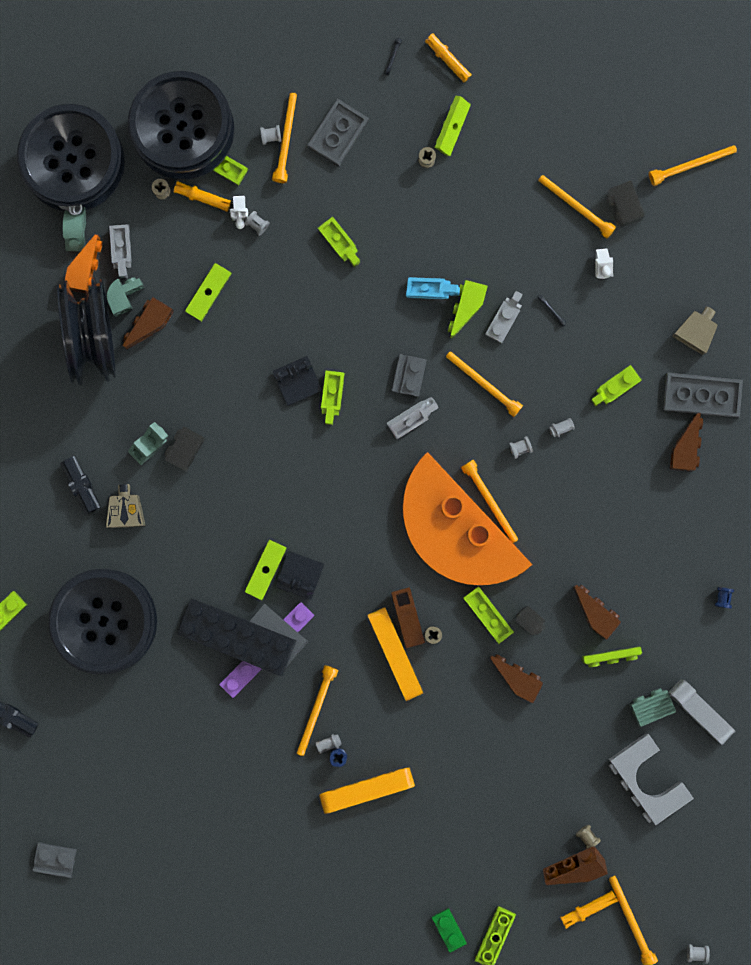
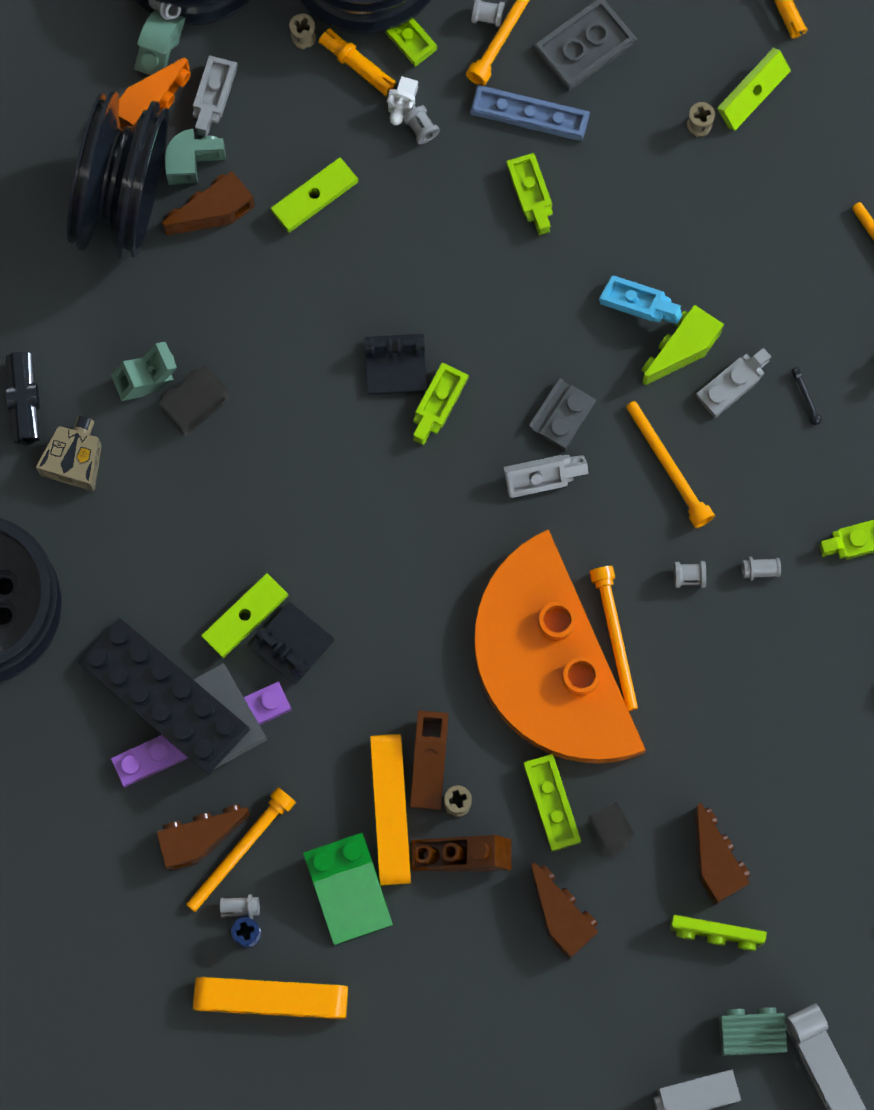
camera: 20 degrees right, 10 degrees down
none -> reddish brown slope [157,805,250,871]
none -> slope [303,833,393,946]
none -> reddish brown slope [412,835,511,872]
none -> sand blue tile [470,85,590,142]

